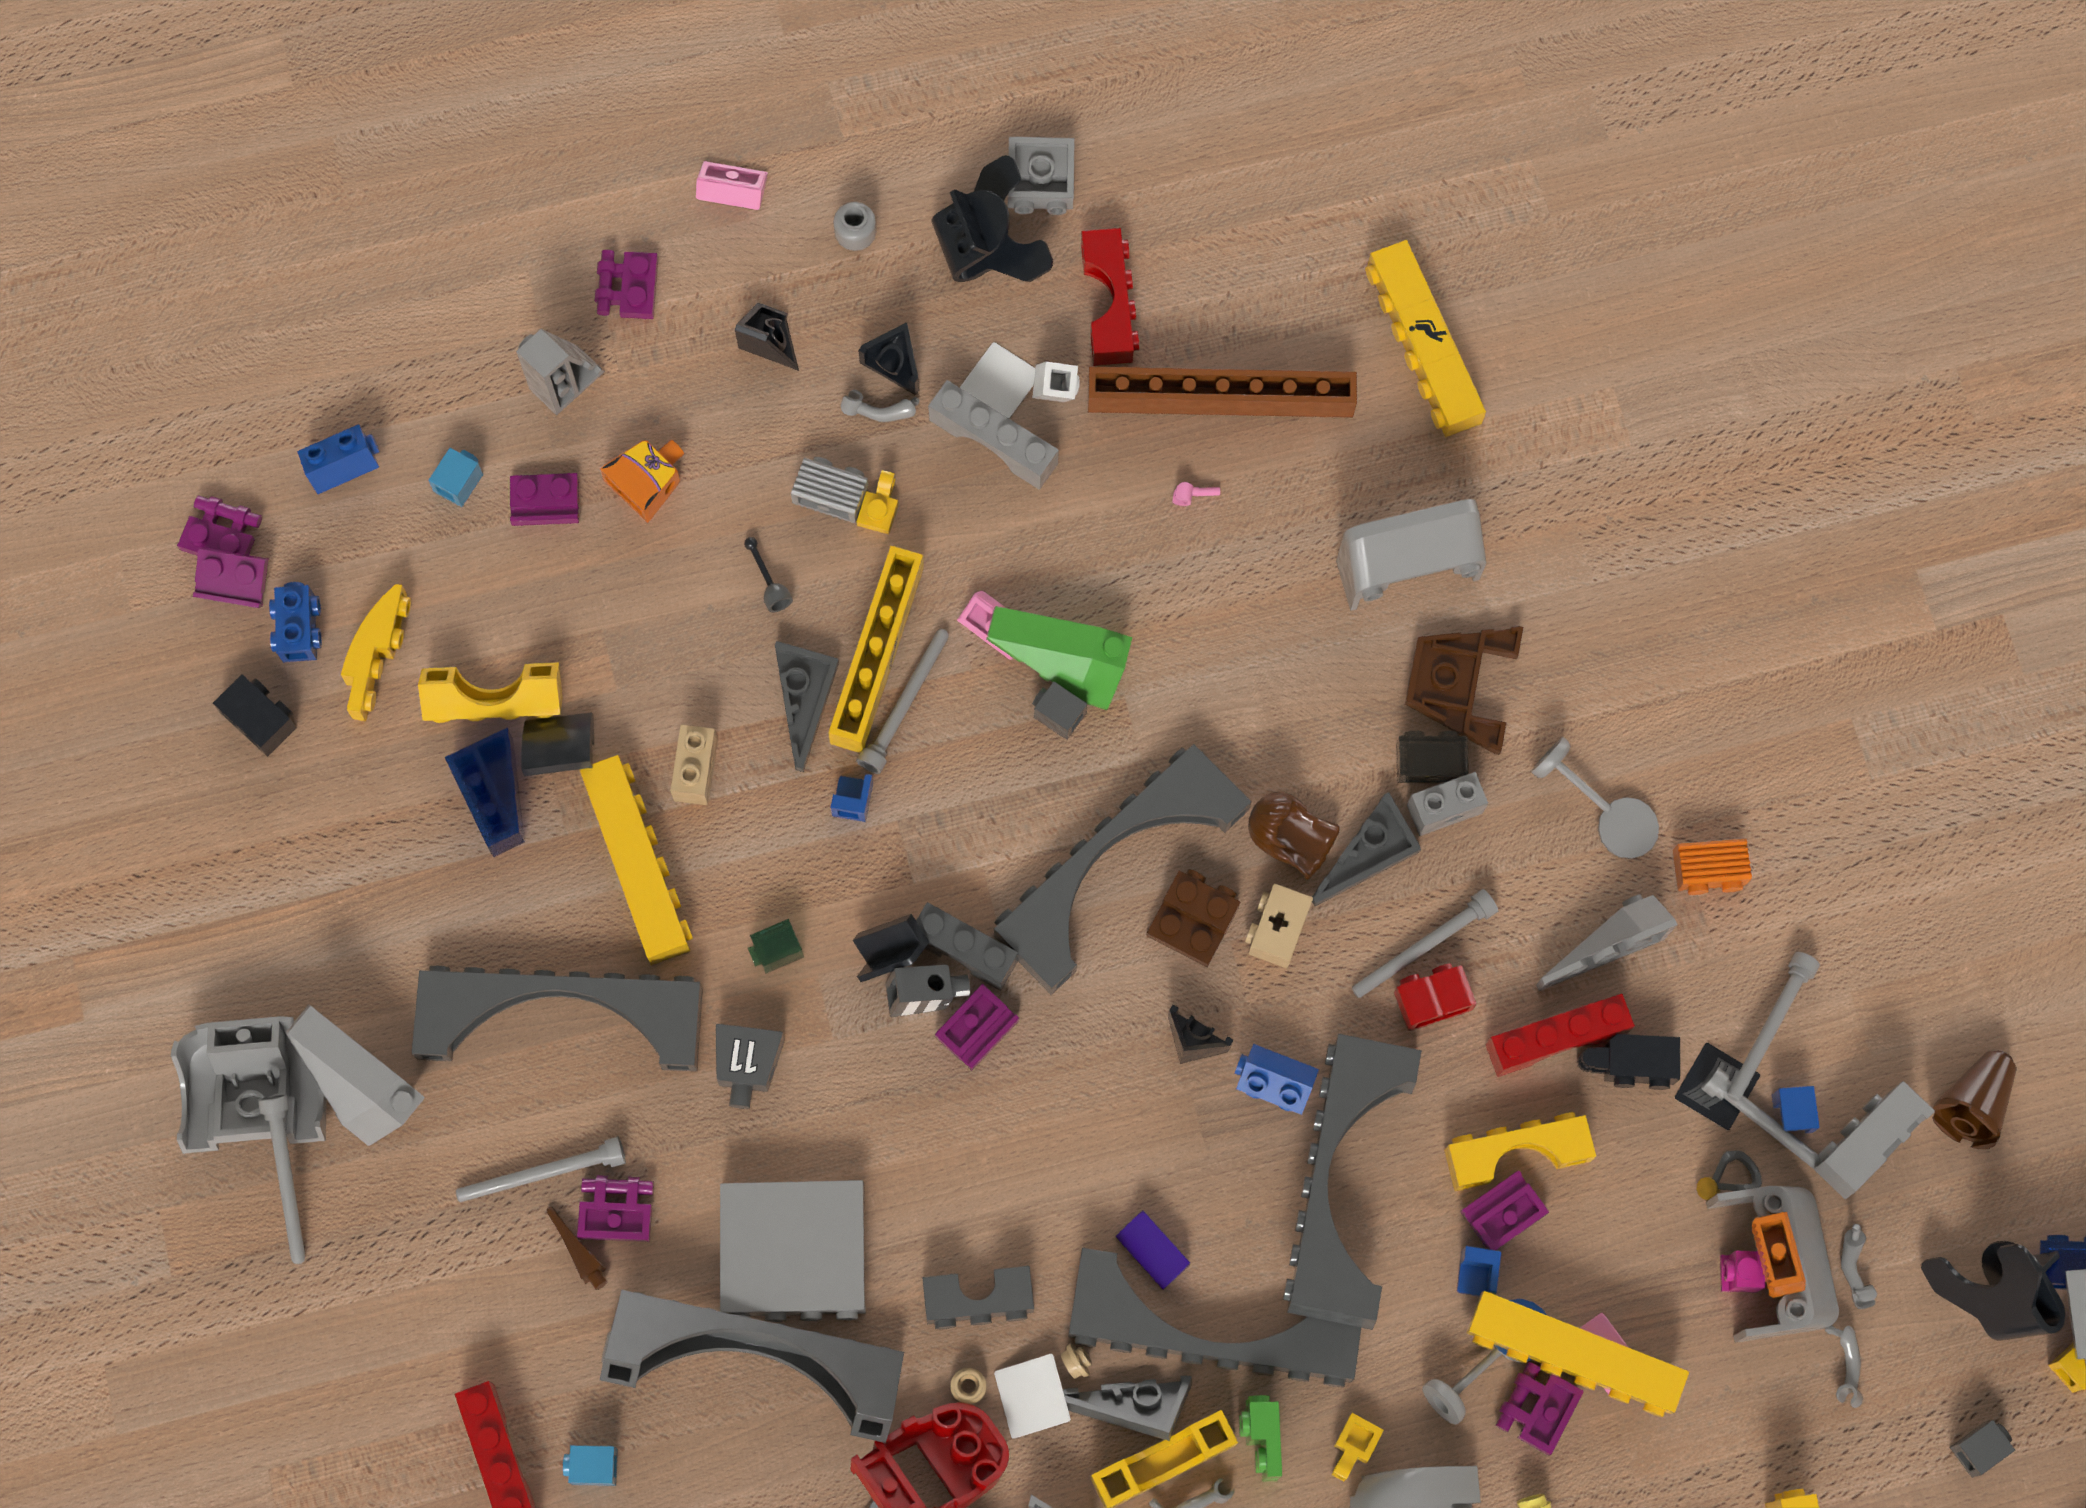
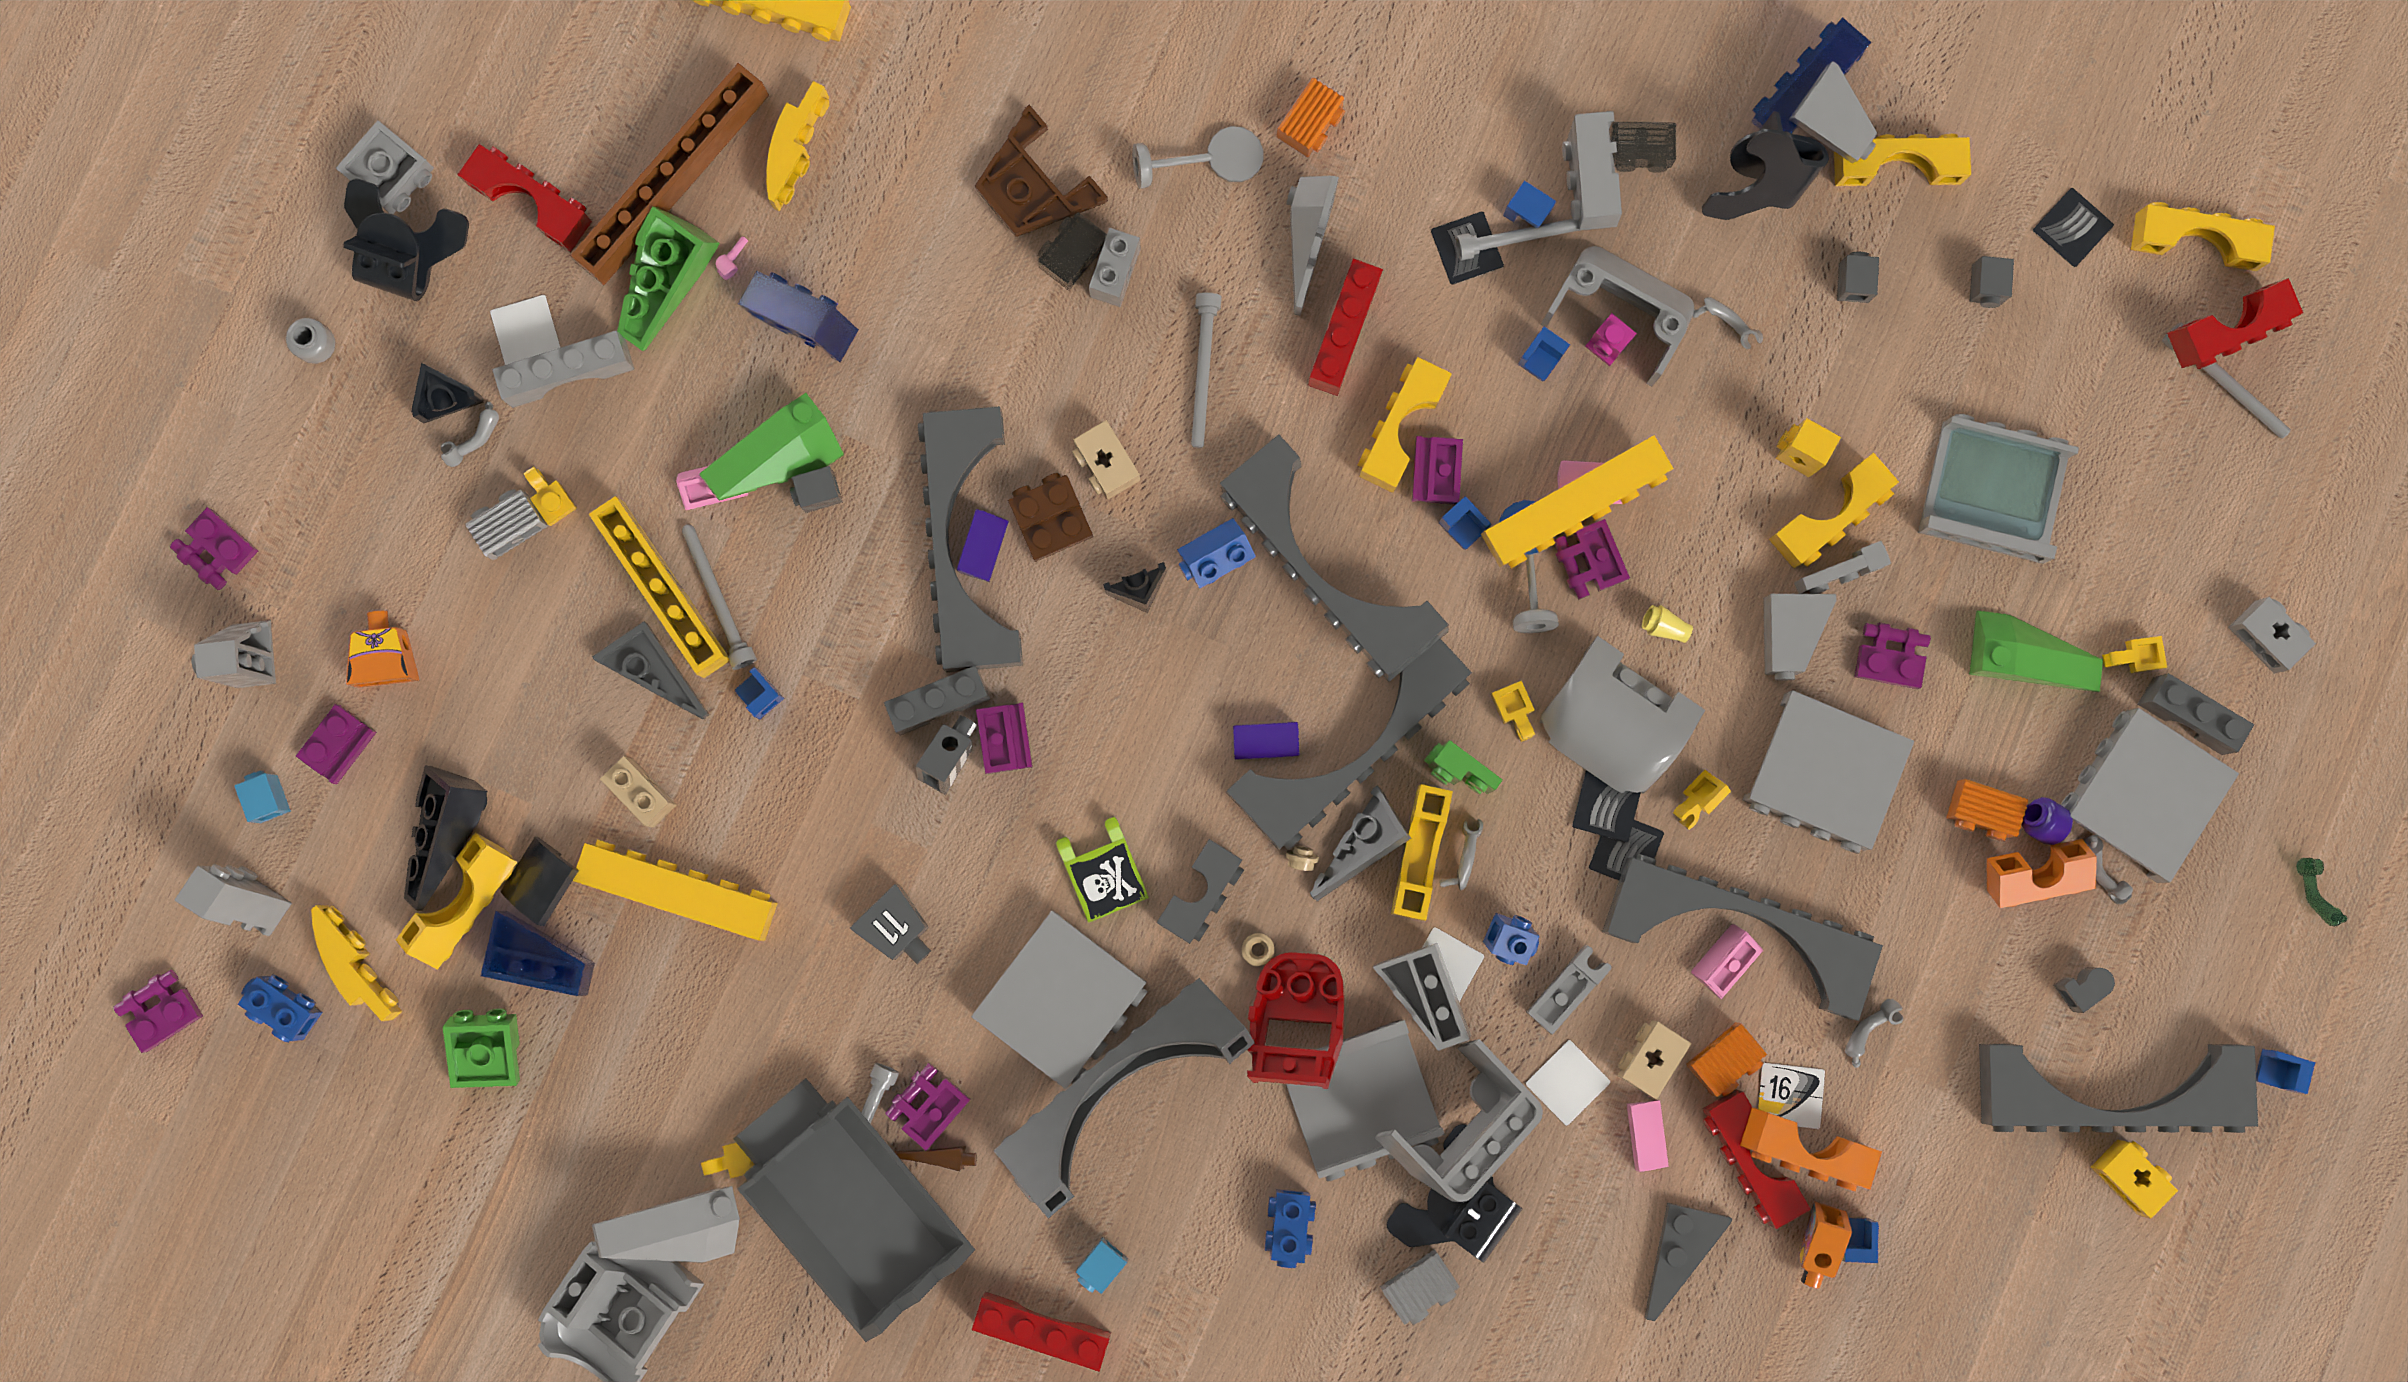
camera: 50 degrees left, 10 degrees up
magenta plate [193,547,269,608] -> none
black brick [213,674,297,757] -> none
light grey piece [258,1094,305,1264] -> none
blue brick [297,424,380,494] -> none
dark grey arch [412,966,703,1072] -> none
bright pink slope [696,161,768,210] -> none
black slope [735,303,799,371] -> none
dark grey hinge [744,537,793,613] -> none
clear green brick [747,919,804,974] -> none
black panel [853,914,929,982] -> none
white sticker [994,1354,1071,1439] -> none
white brick [1032,362,1080,402] -> none
reddish brown piece [1248,792,1340,880] -> none
dark grey wing [1312,792,1421,906] -> none
light grey windscreen [1336,499,1486,611] -> none
red brick [1394,963,1477,1031] -> none
black hinge [1577,1034,1680,1090] -> none
dark grey piece [1696,1150,1762,1200] -> none
light grey piece [1727,952,1820,1101] -> none
orange brick [1752,1212,1806,1298] -> none
light grey piece [1841,1224,1877,1309] -> none
reddish brown cone [1932,1050,2017,1149] -> none
none -> light grey wedge [175,864,292,936]
none -> black wedge [404,765,487,911]
none -> bright green plate [443,1008,520,1088]
none -> bright green wedge [617,206,720,351]
none -> yellow plate [701,1142,755,1179]
none -> dark grey panel [733,1078,976,1342]
none -> clear blue wedge [738,271,859,363]
none -> yellow slope [766,81,830,211]
none -> dark purple slope [957,509,1009,582]
none -> flag [1056,817,1149,923]
none -> blue panel [1518,326,1570,381]
none -> clear smoke brick [1609,122,1676,173]

